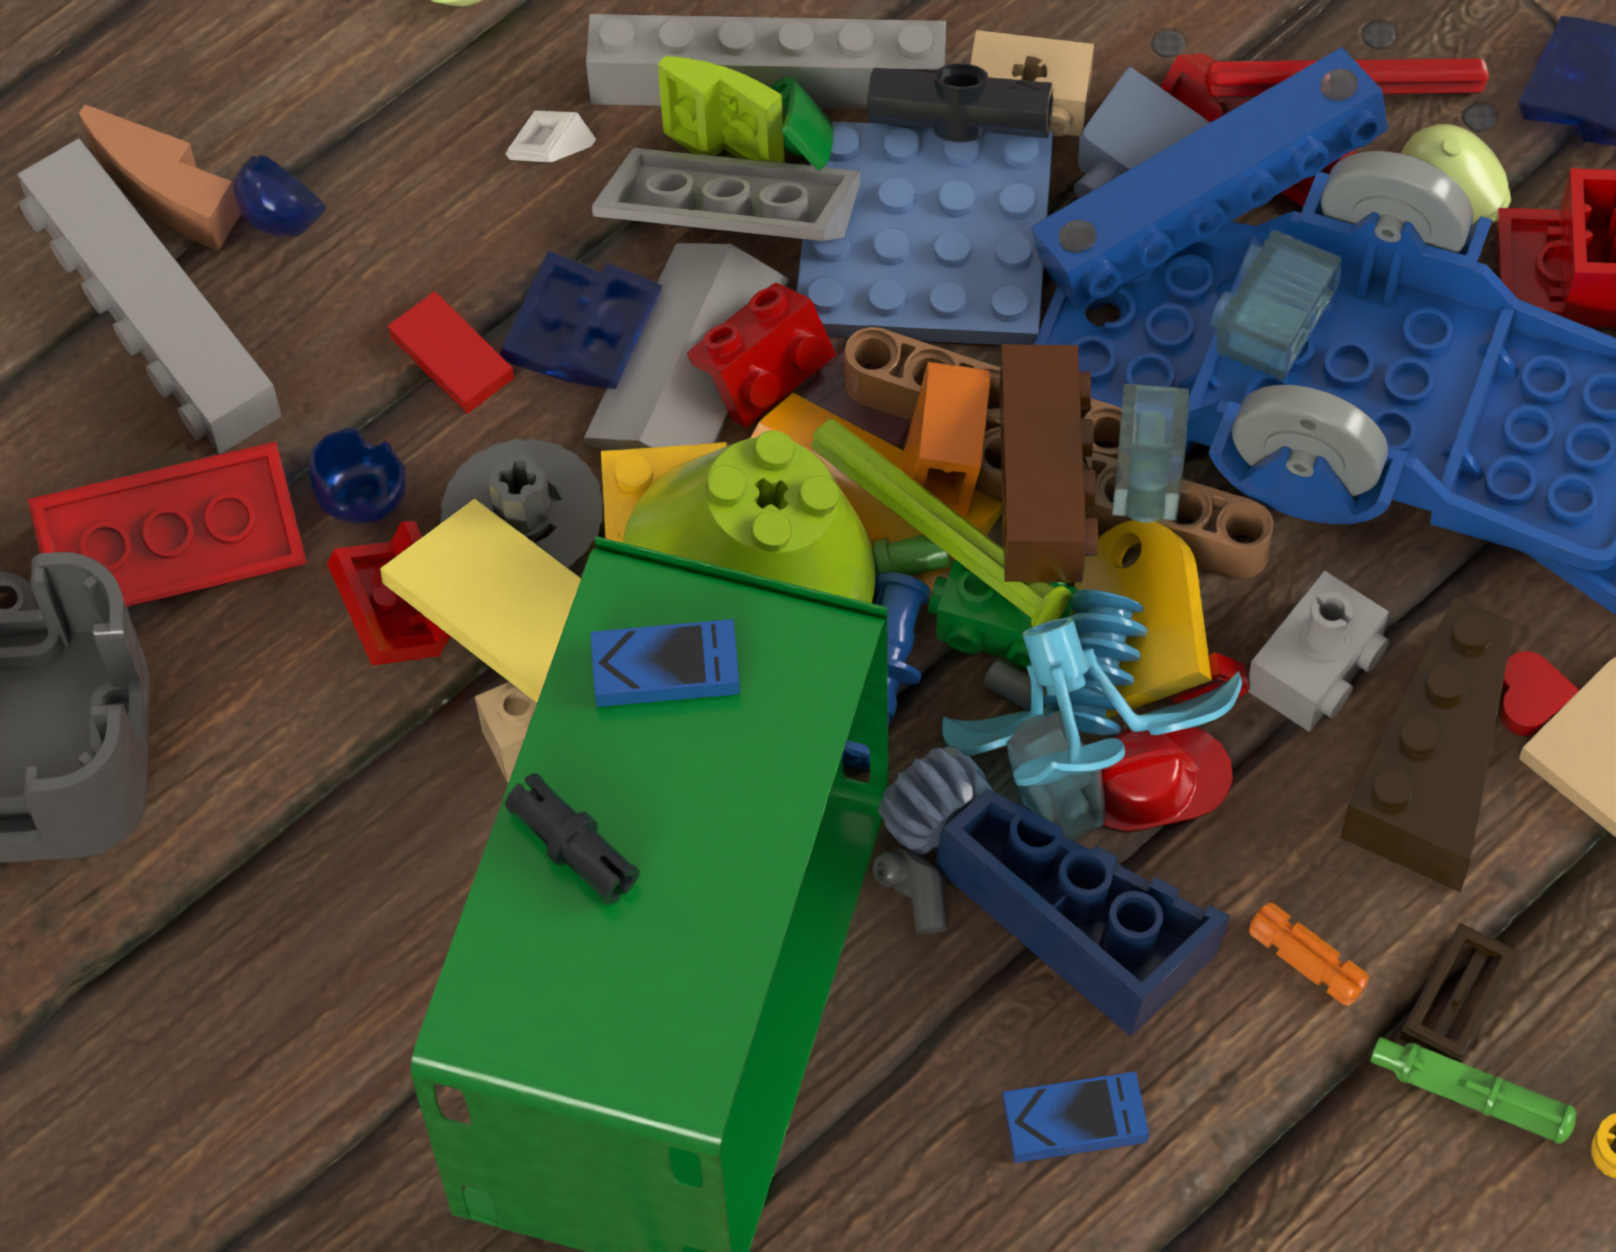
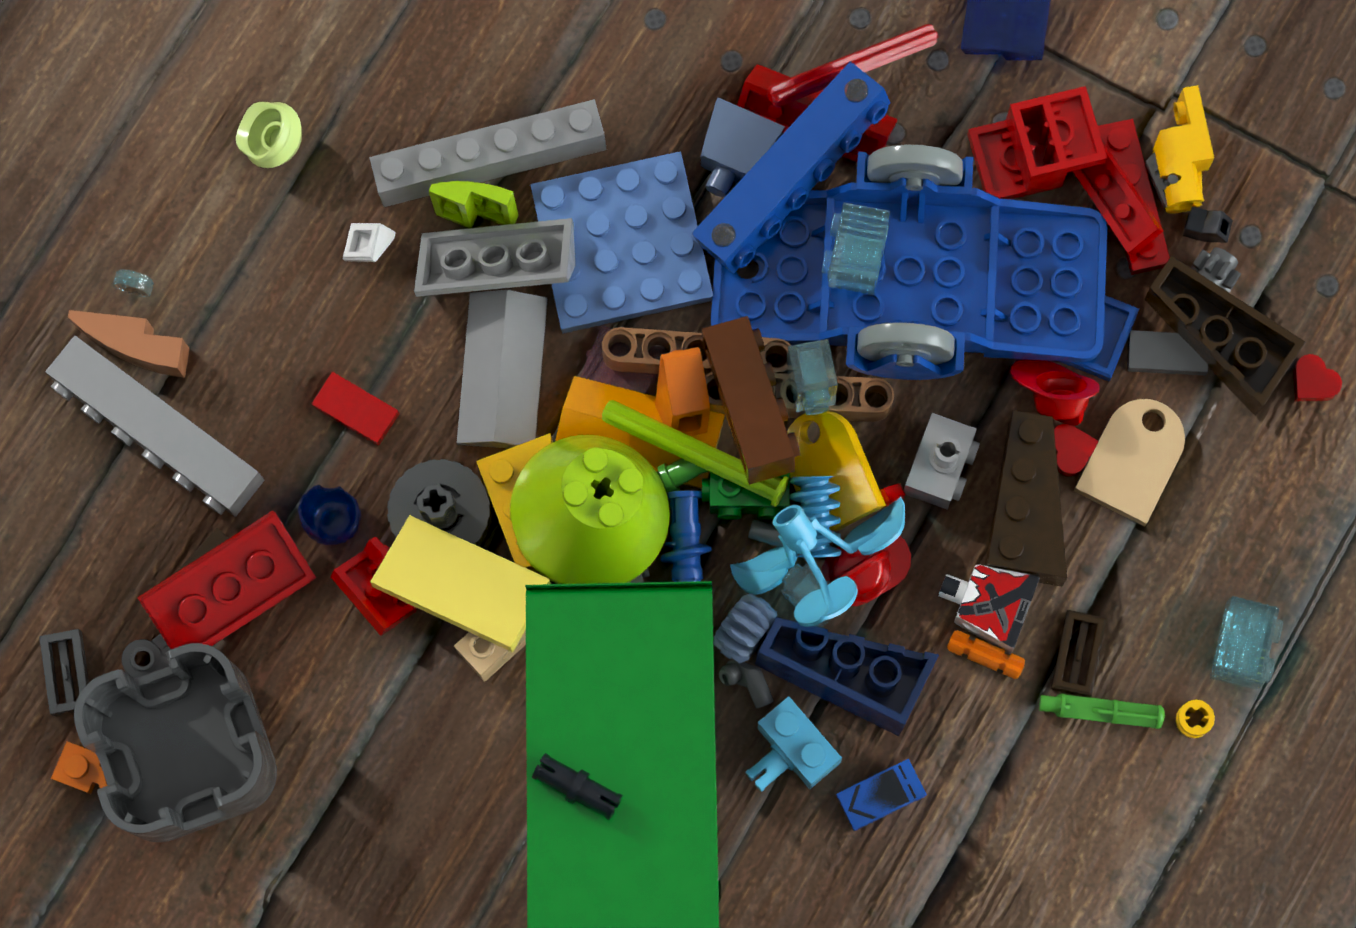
camera: 15 degrees left, 15 degrees up
clear blue hair [233,154,326,238] -> none
clear blue slope [500,250,663,389] -> none
blue tile [590,619,740,707] -> none
red bracket [687,283,836,428] -> none
green panel [769,76,834,171] -> none
black piece [867,63,1054,142] -> none
tan brick [970,30,1094,136] -> none
yellowish green hat [1401,124,1511,225] -> none
none -> clear light blue tile [112,269,154,297]
none -> medium azure brick [745,696,842,792]
none -> torso [938,565,1040,654]
none -> red piece [1011,359,1100,426]

